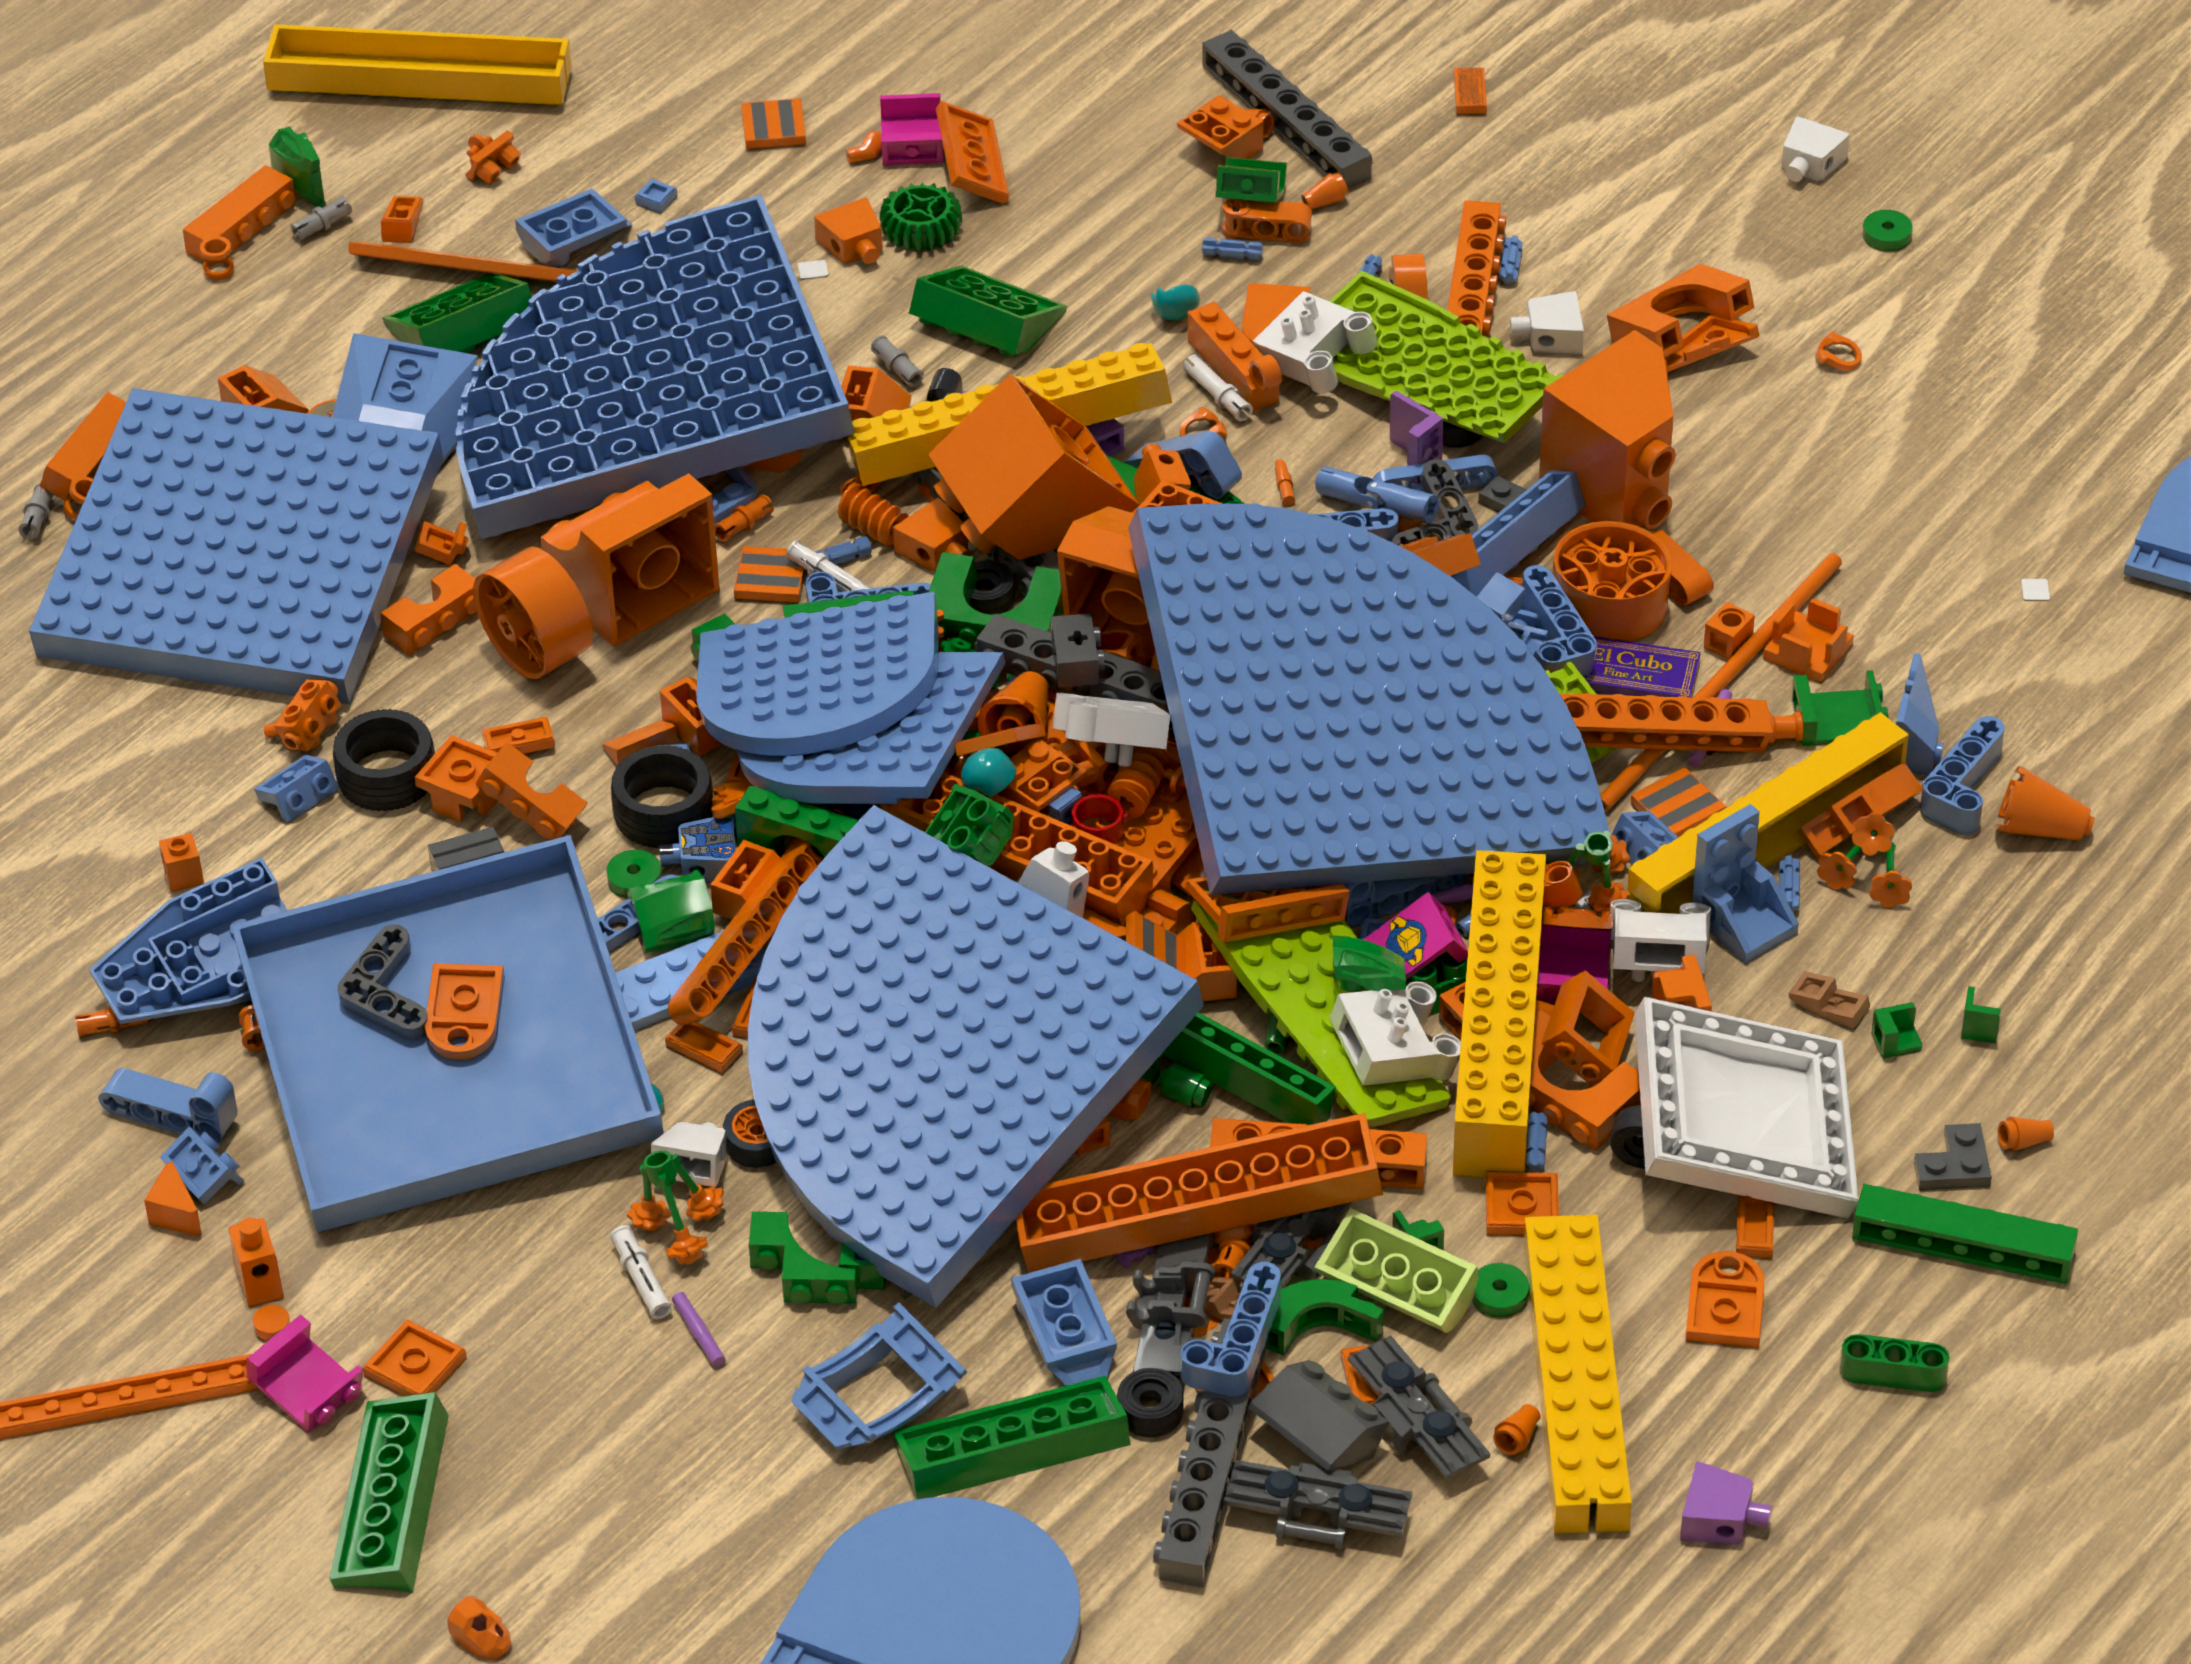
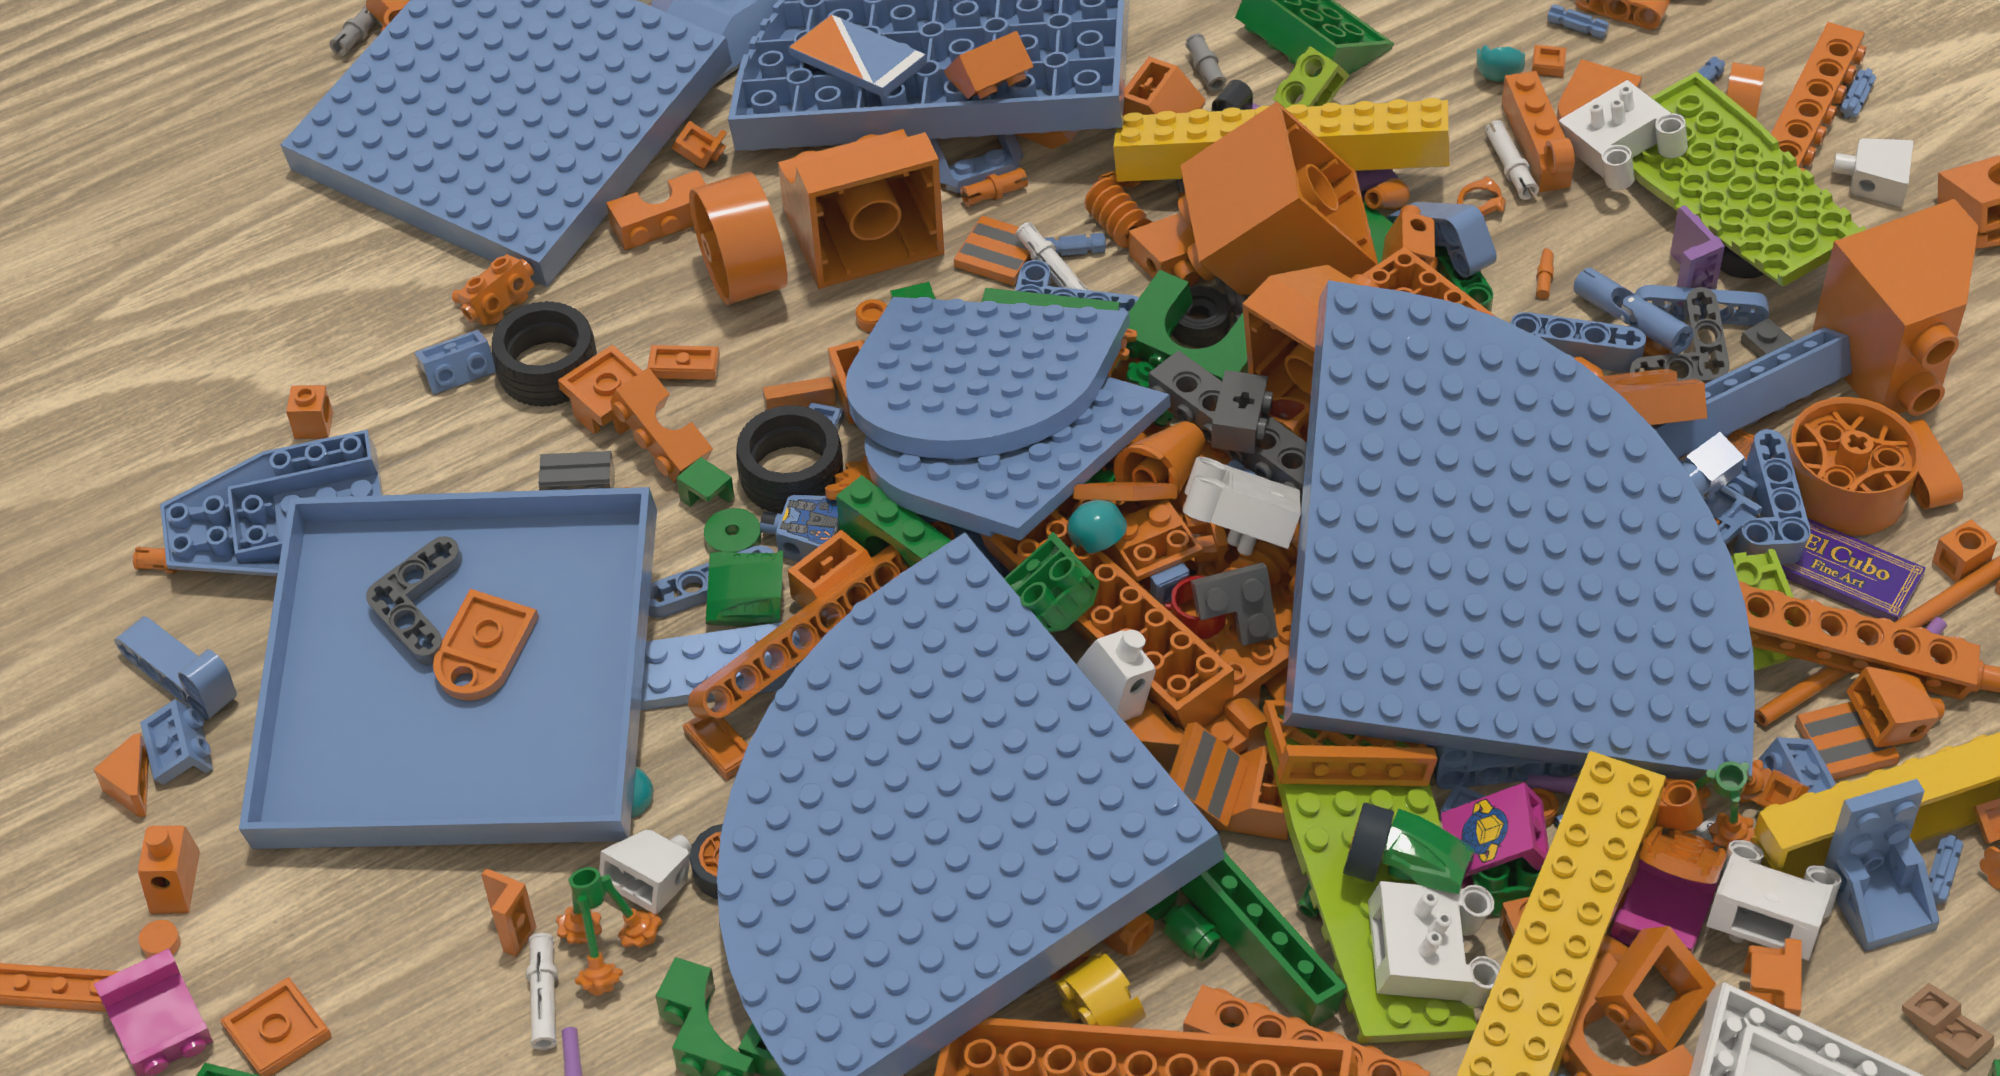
camera: 20 degrees right, 5 degrees up
none -> orange panel [481,868,537,957]
none -> green panel [676,457,735,507]
none -> tile [788,14,927,97]
none -> orange tile [855,299,887,332]
none -> orange slope [944,31,1034,100]
none -> yellow brick [1055,951,1146,1028]
none -> dark grey plate [1191,563,1278,646]
none -> lime brick [1272,46,1350,108]
none -> black wheel [1343,803,1394,882]
none -> orange cone [1365,178,1410,211]
none -> orange tile [1532,45,1566,77]
none -> orange tile [1757,769,1810,808]
none -> orange torso [1846,667,1945,747]

